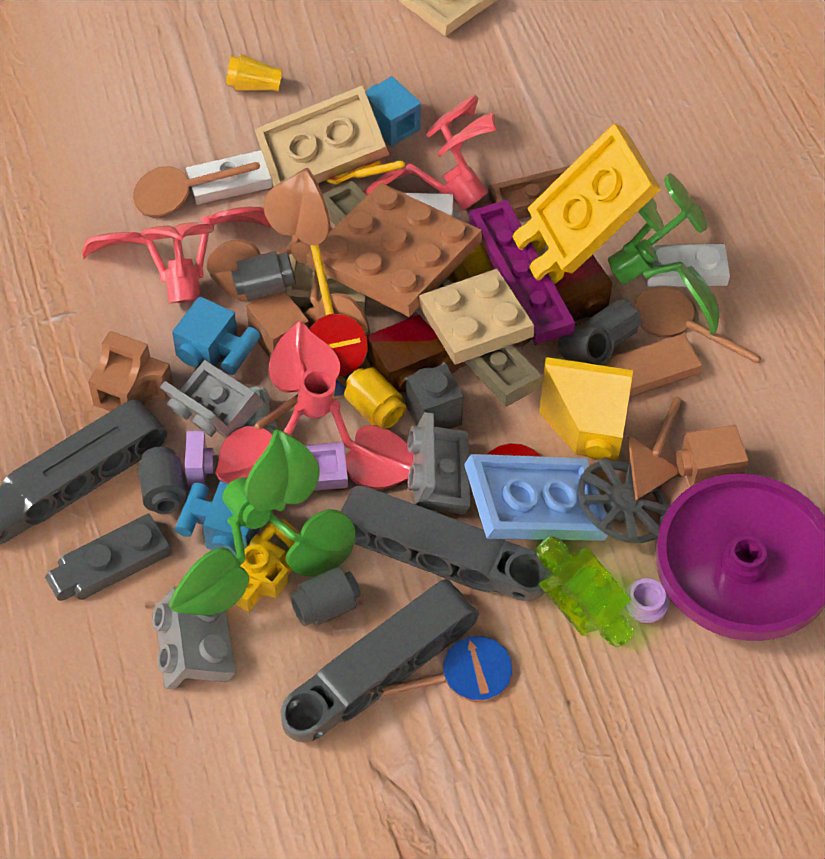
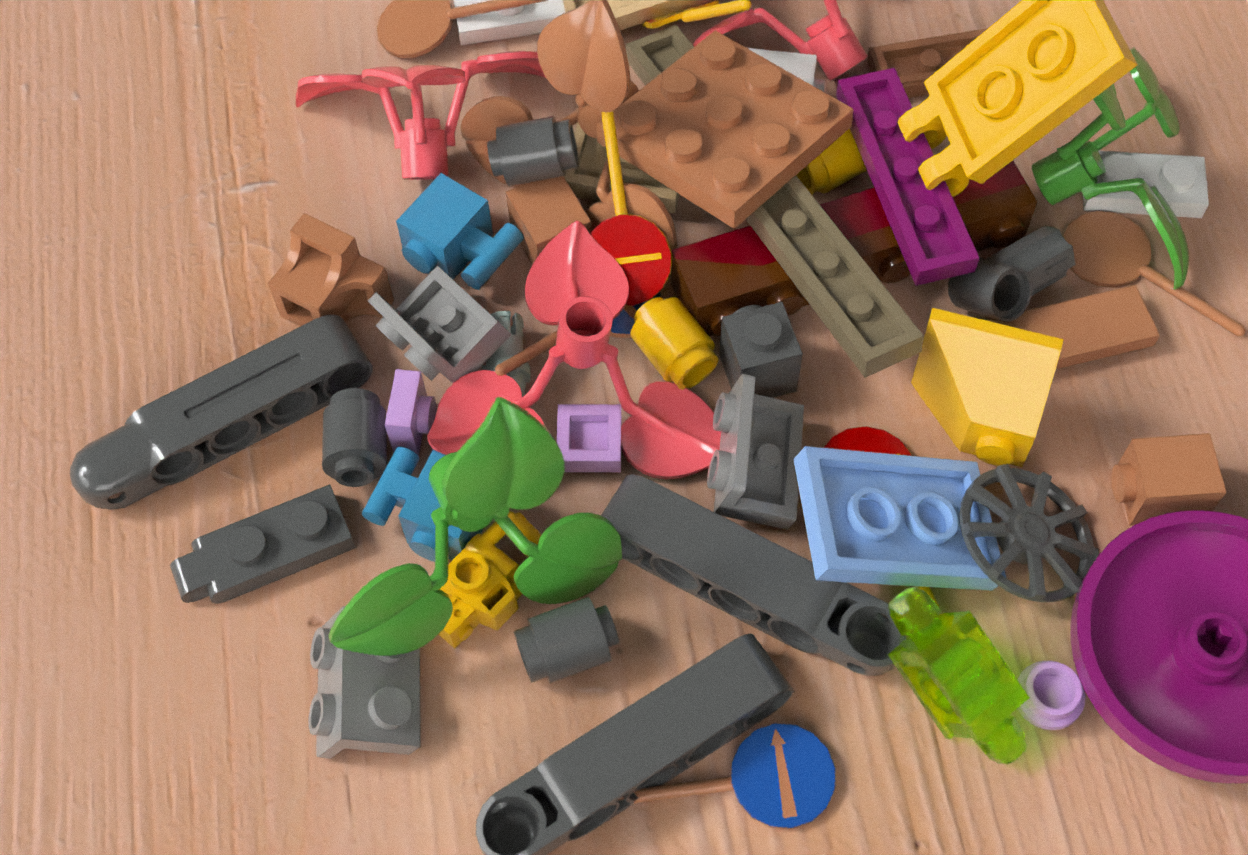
camera: 10 degrees right, 5 degrees up
tan plate [419,269,534,365] -> none
nougat piece [628,397,681,501] -> none

